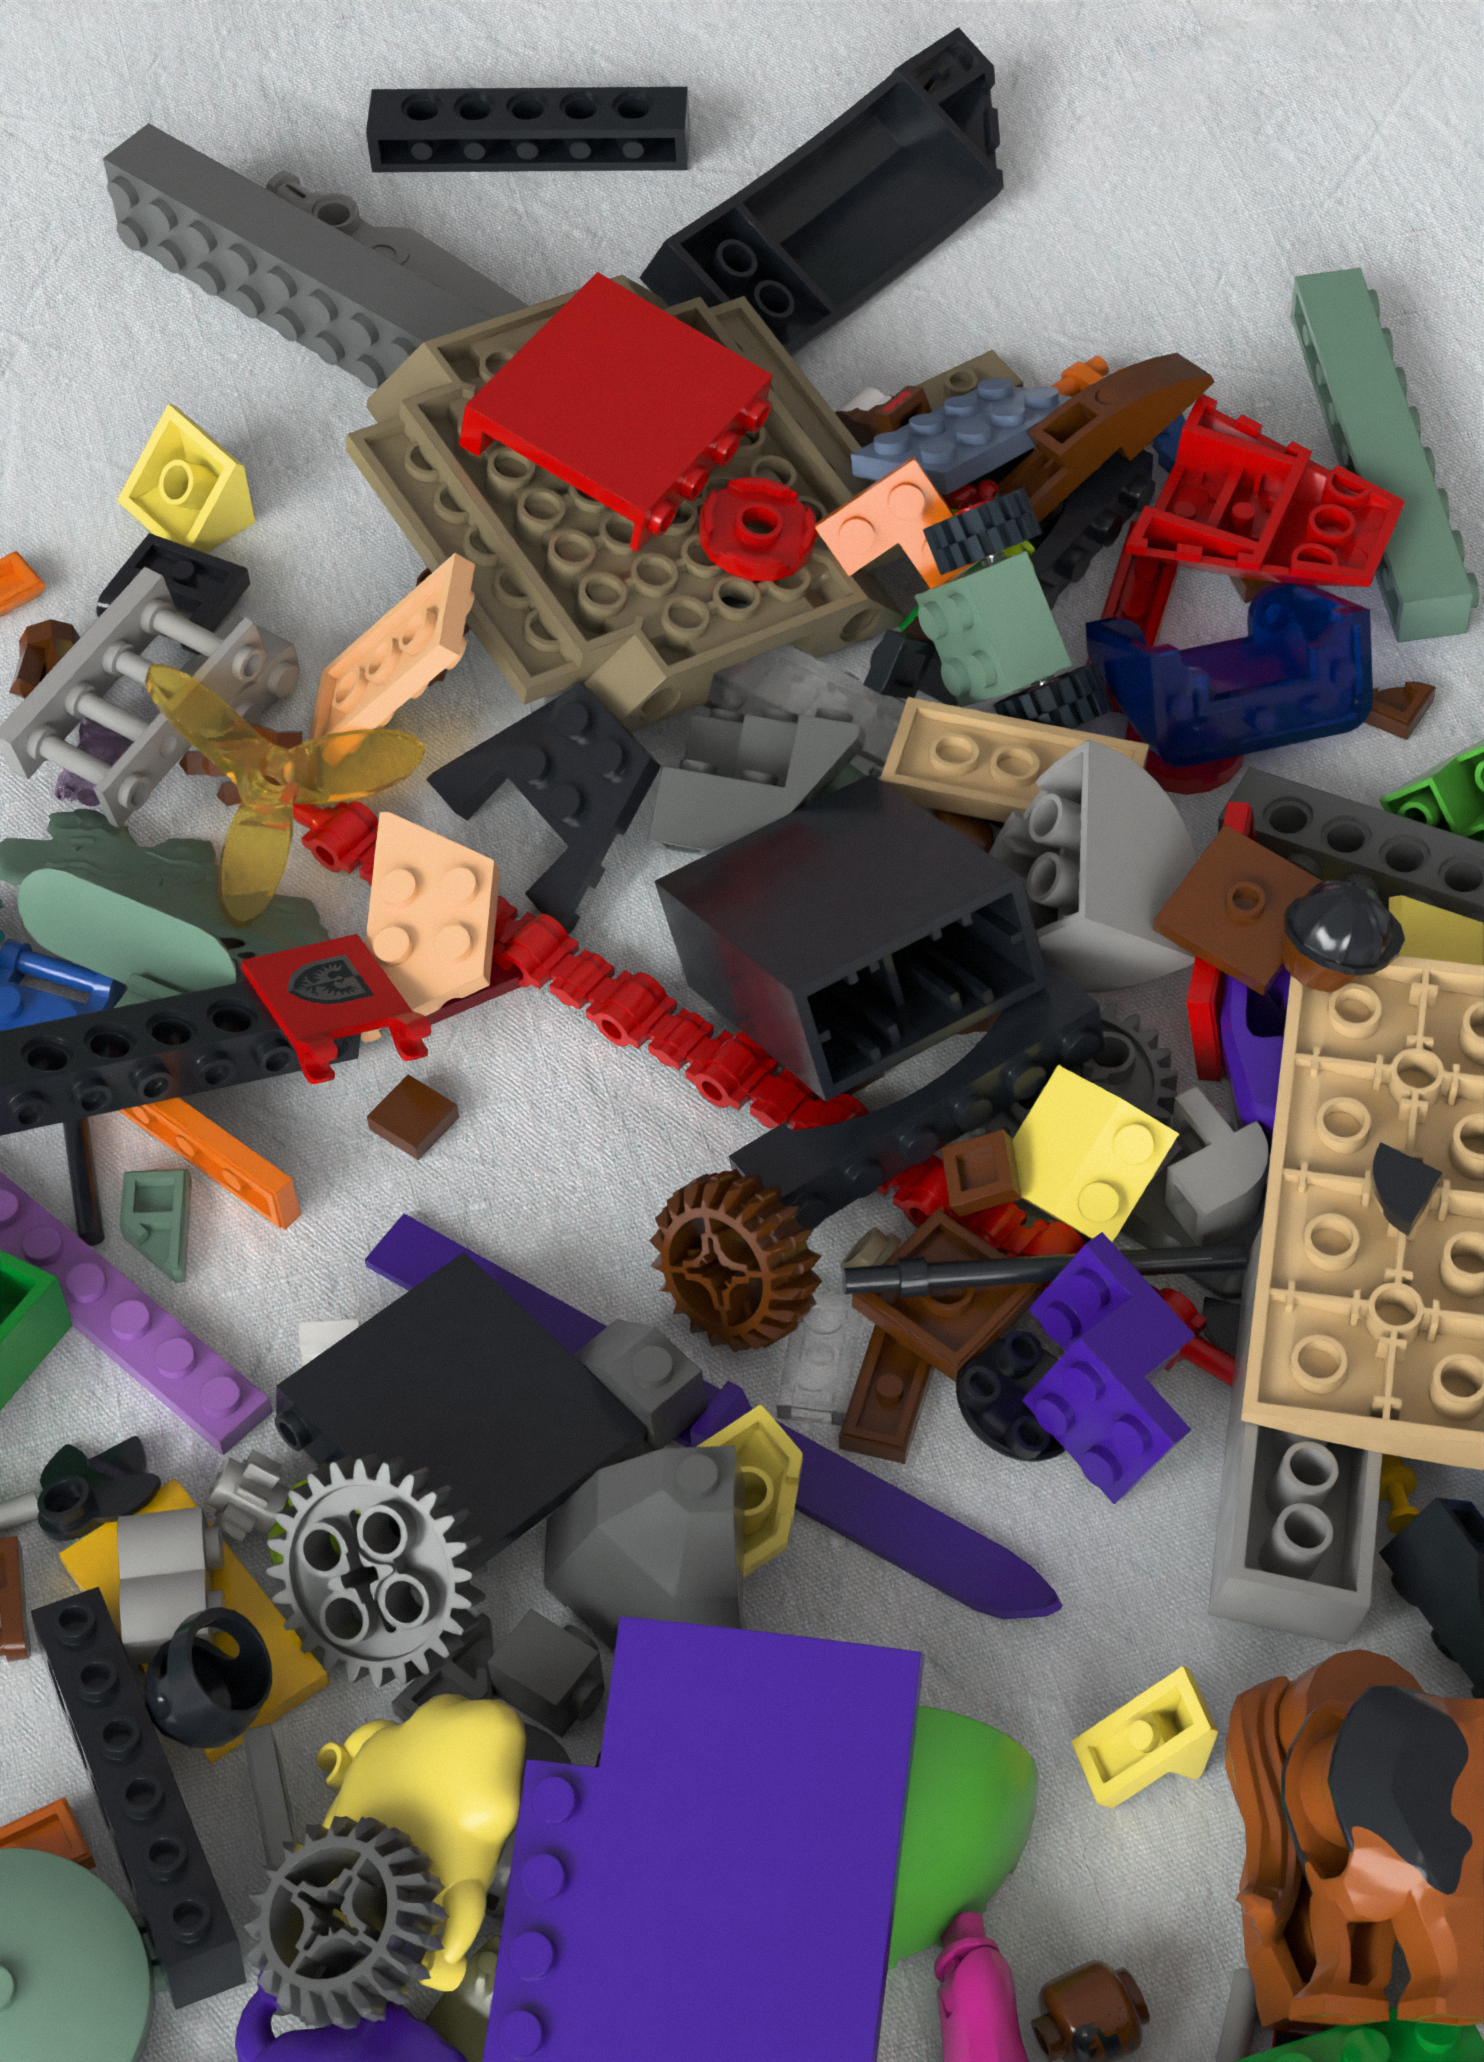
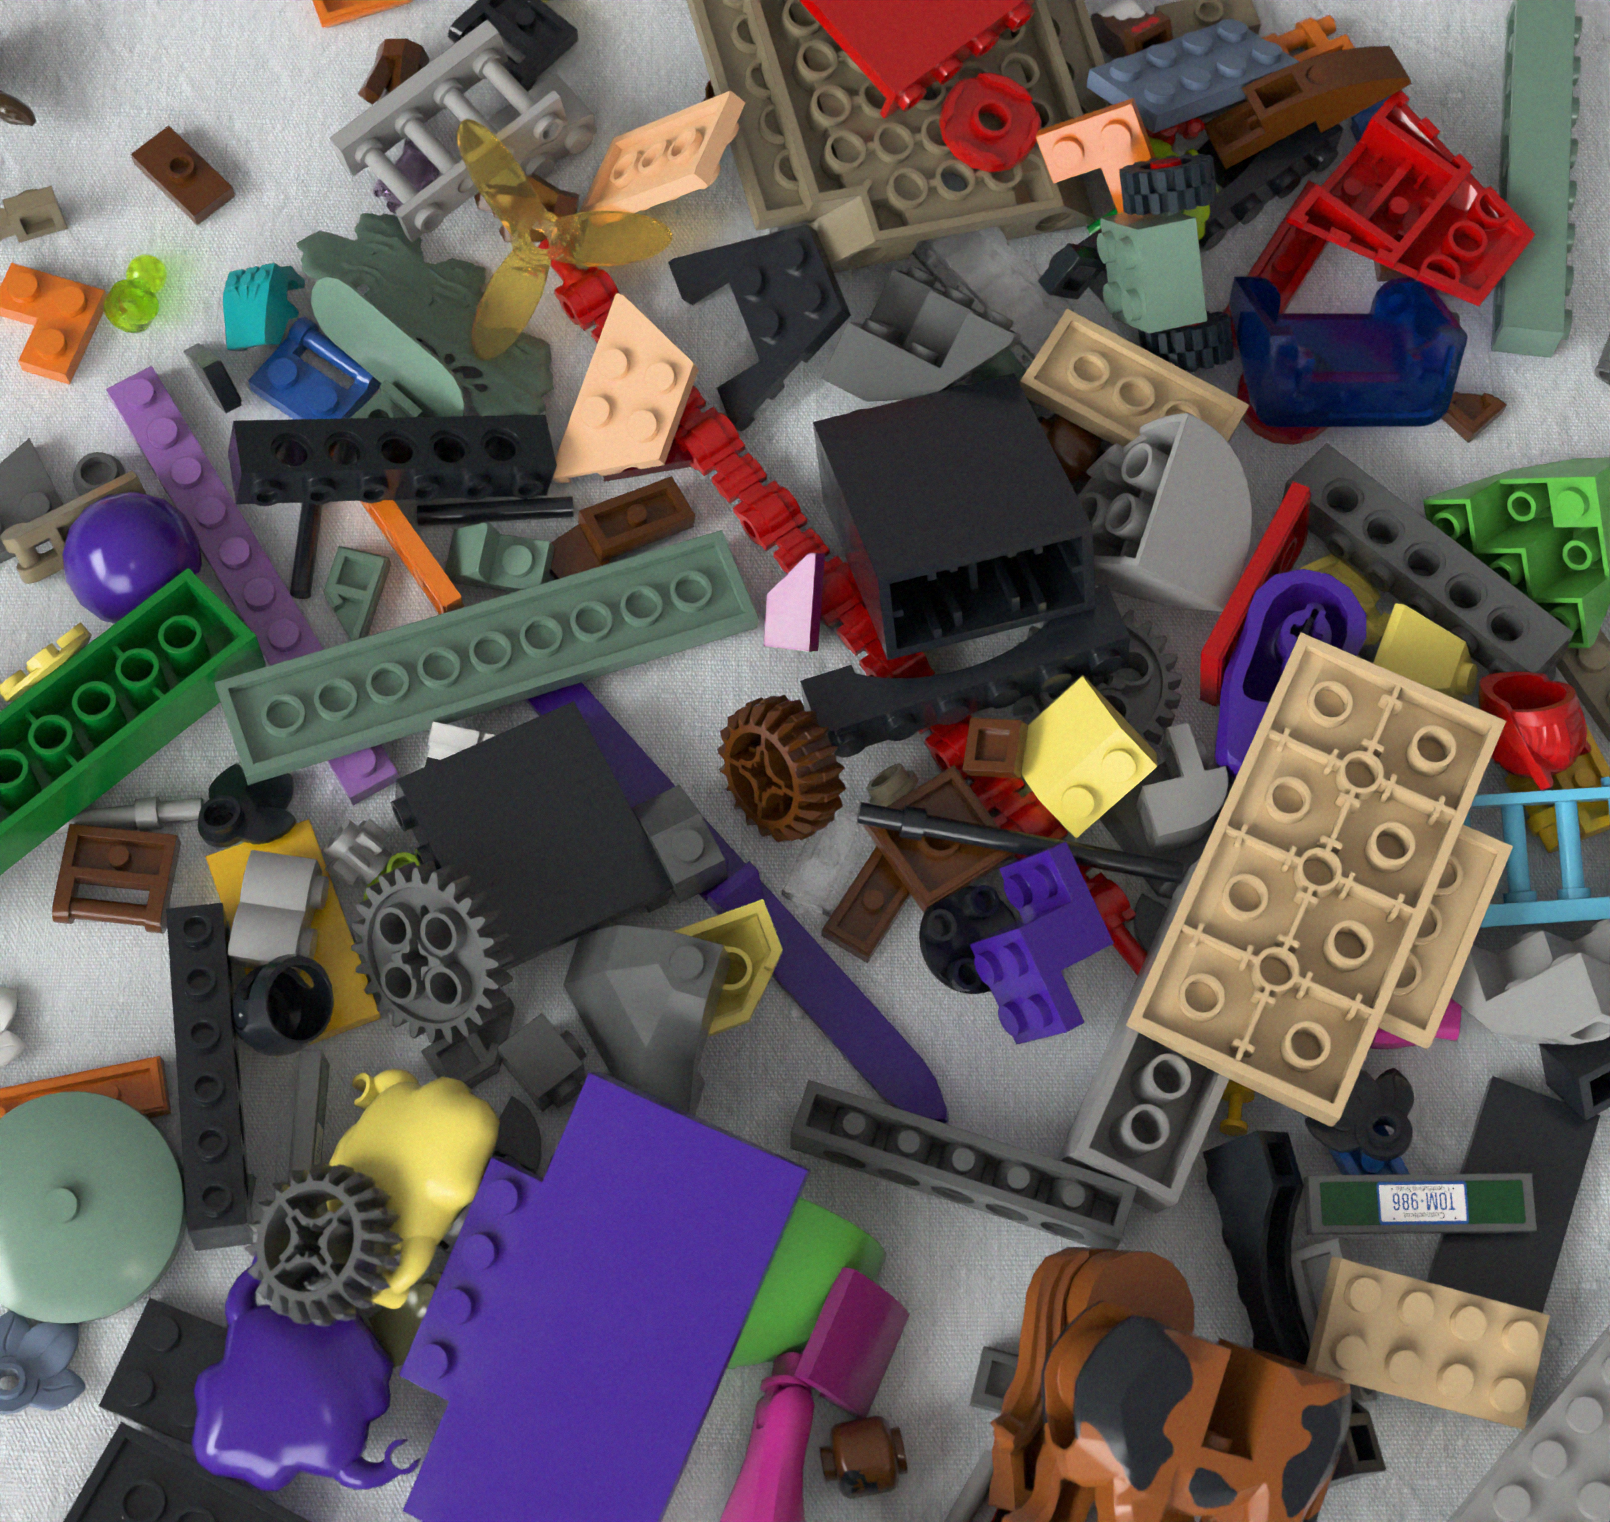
camera: 10 degrees right, 15 degrees up
red flag [241,934,431,1084] -> none
light yellow slope [1071,1666,1219,1809] -> none
reddish brown plate [1153,824,1323,996] -> none
black piece [1281,880,1405,993] -> none
black tile [1371,1142,1443,1236] -> none
none -> sand green plate [214,530,759,785]
none -> black bar [417,496,574,526]
none -> sand green slope [444,522,555,592]
none -> reddish brown plate [578,476,696,562]
none -> tile [764,553,825,652]
none -> dark grey brick [790,1080,1137,1250]
none -> magenta slope [794,1267,910,1419]
none -> dark grey tile [969,1346,1018,1414]

